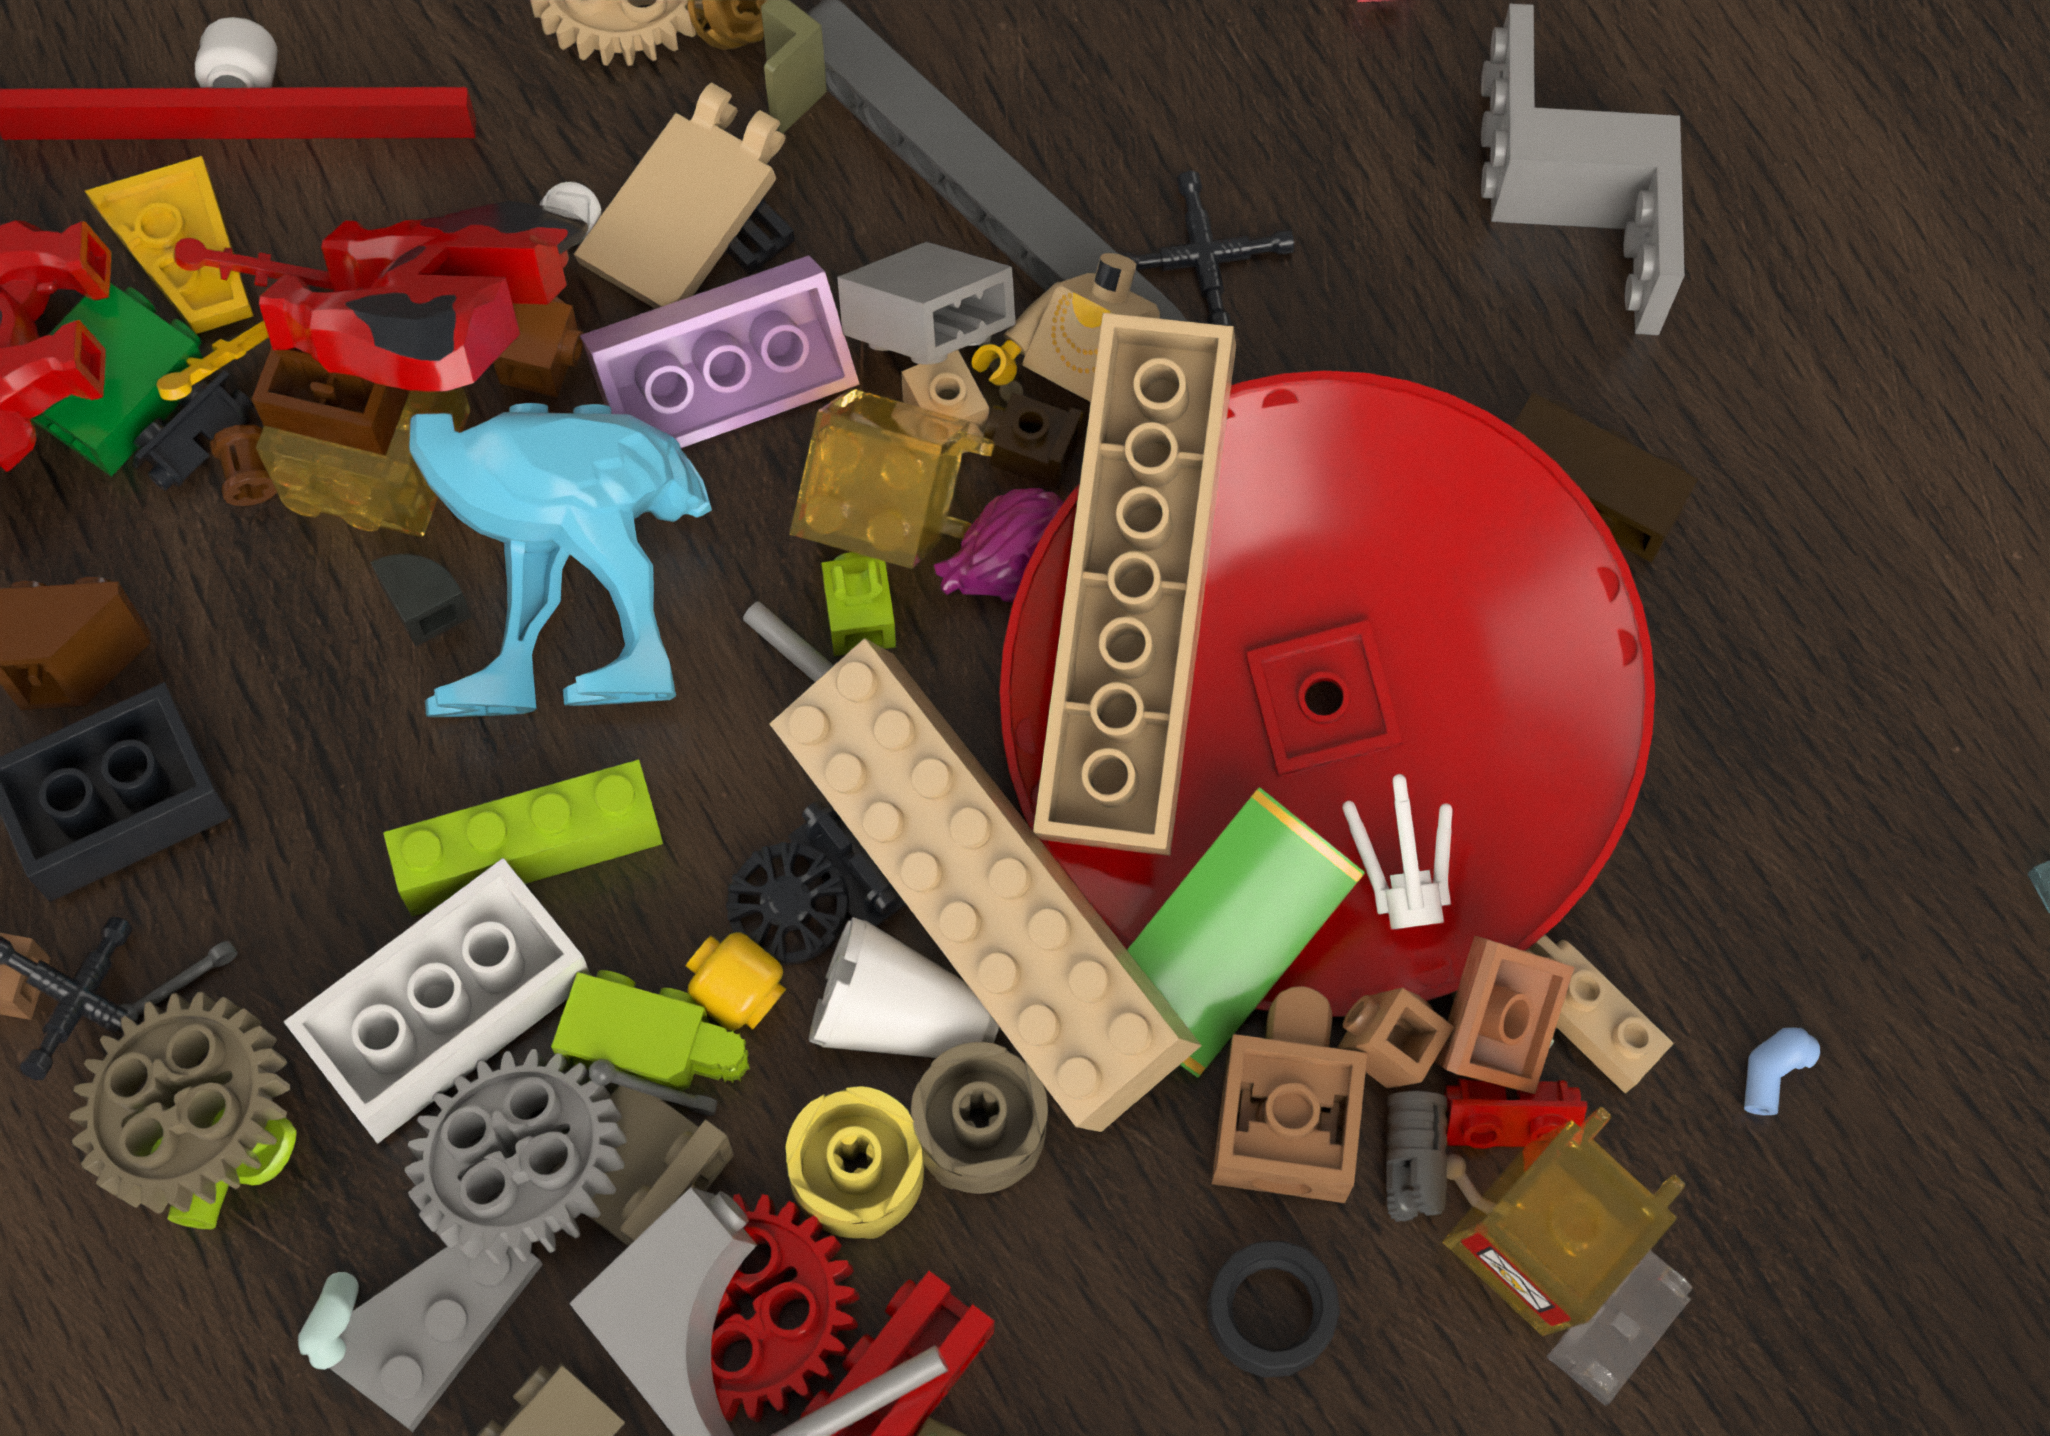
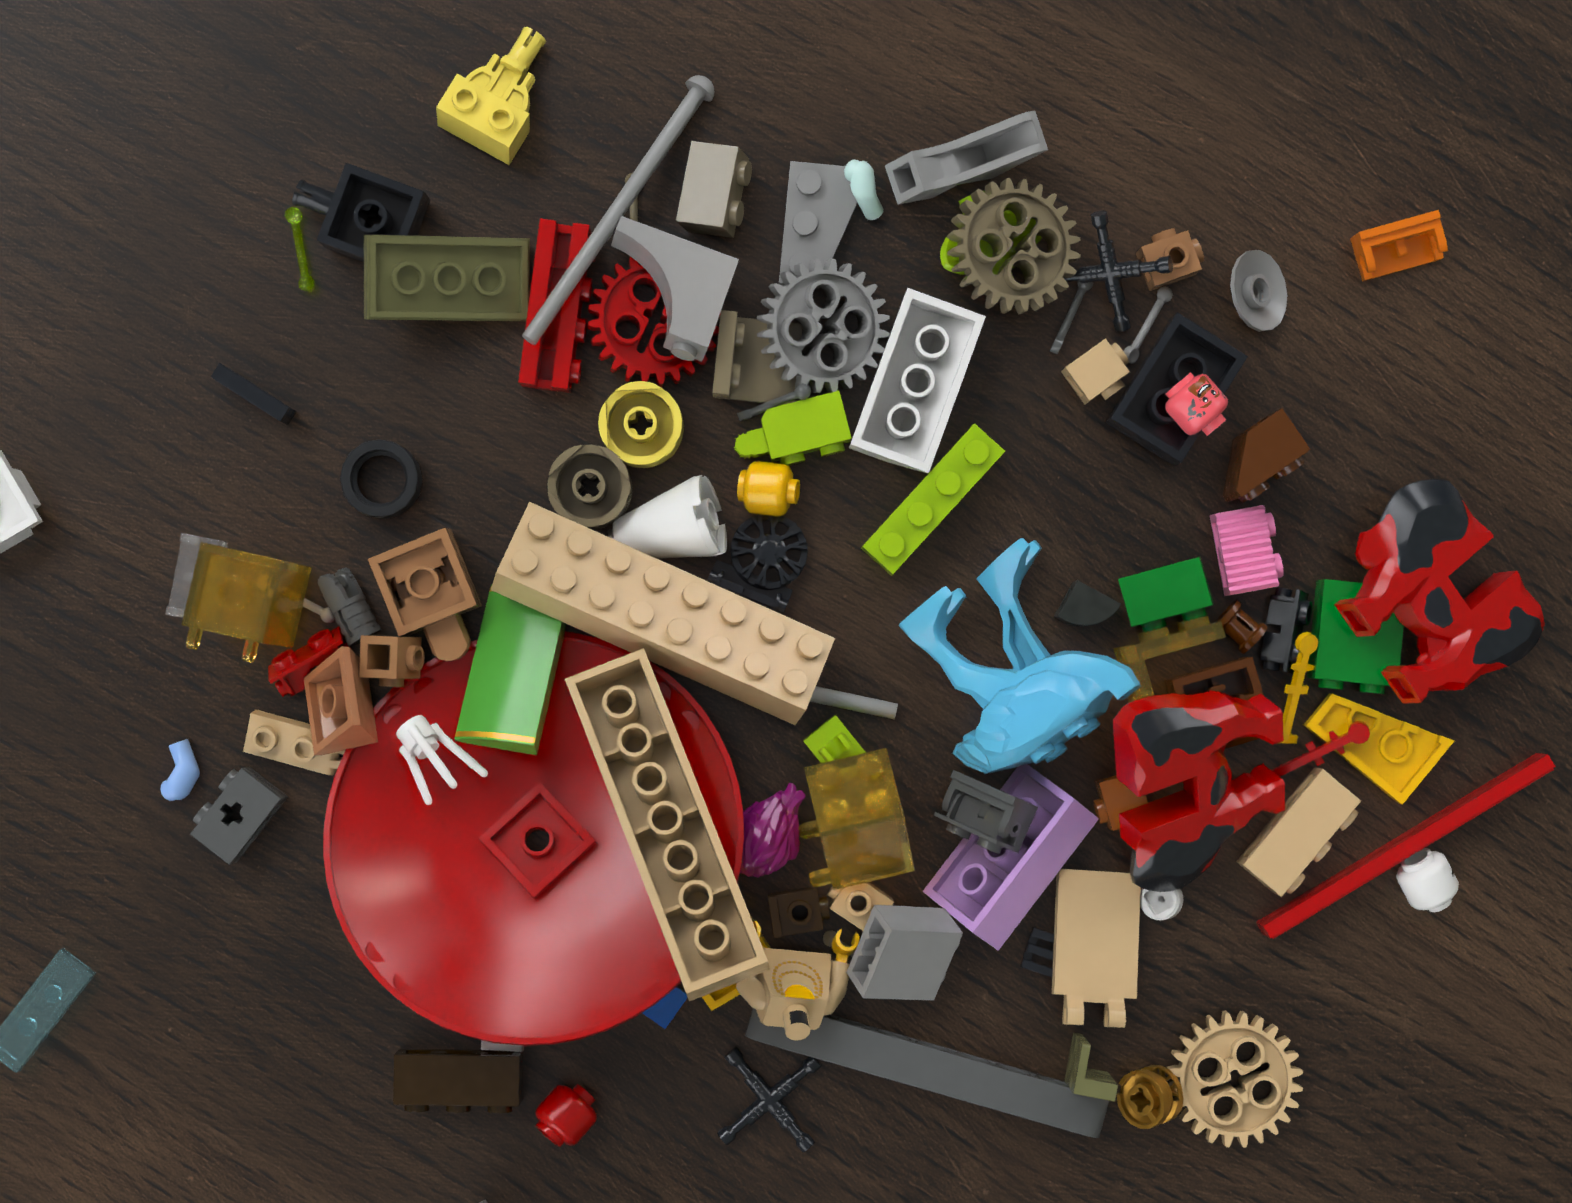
camera: 150 degrees right, 20 degrees up
none -> dark grey brick [190,766,288,865]
none -> red head [535,1084,597,1148]
none -> light grey arch [885,111,1048,205]
none -> dark grey hinge [934,770,1038,854]
none -> tan brick [1061,338,1130,405]
none -> green brick [1118,556,1214,632]
none -> light grey hinge [1124,286,1173,364]
none -> coral head [1165,372,1228,436]
none -> bright pink brick [1210,505,1283,596]
none -> tan brick [1236,767,1361,897]

